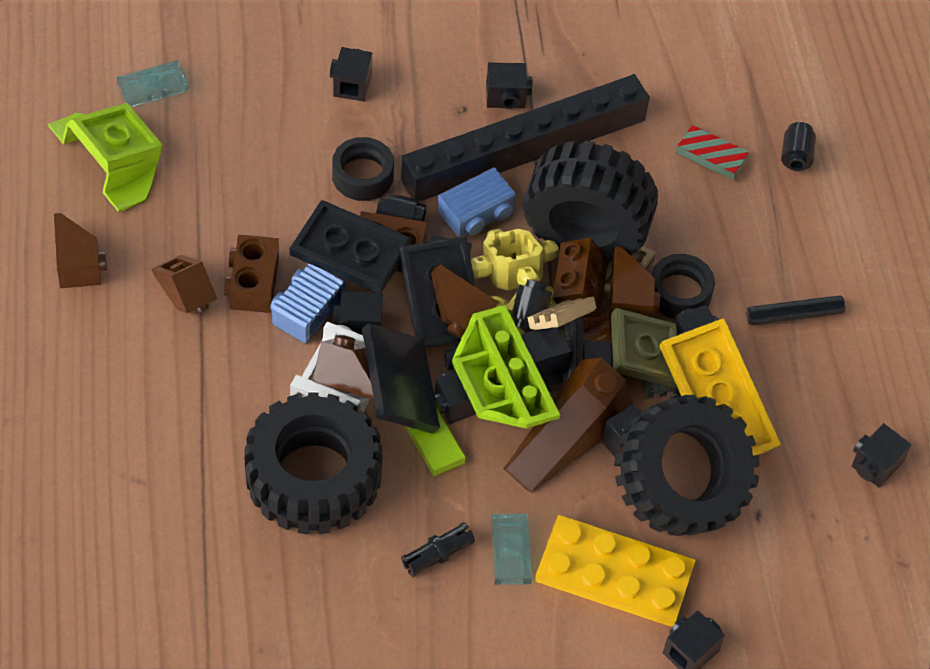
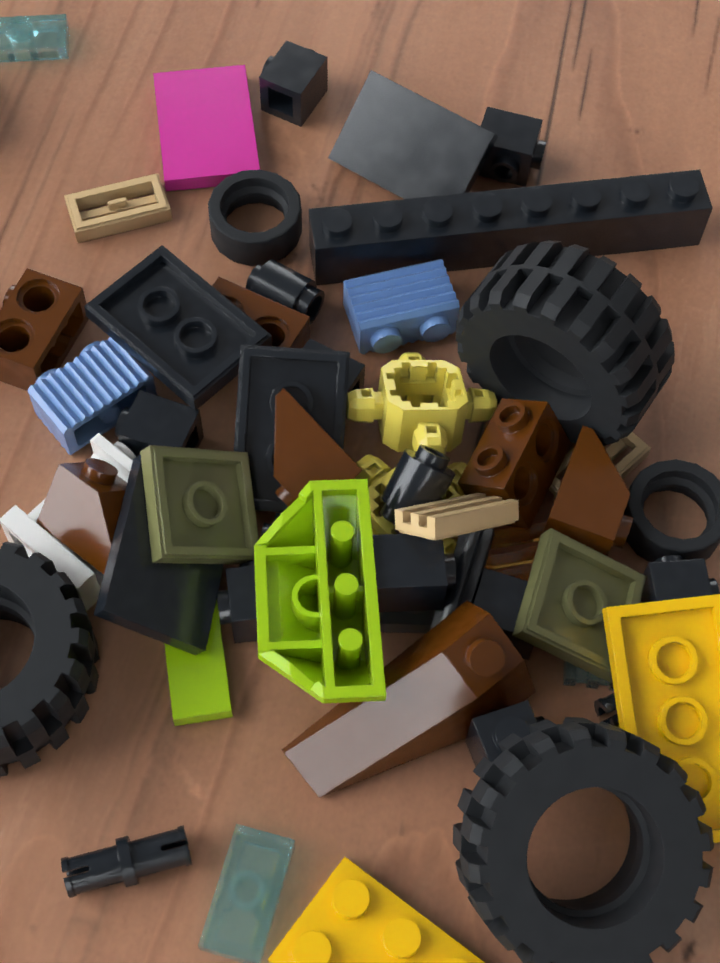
camera: 20 degrees right, 5 degrees up
none -> tan tile [64,173,172,243]
none -> olive tile [140,445,259,565]
none -> dark pink tile [153,65,260,192]
none -> black tile [328,70,498,199]

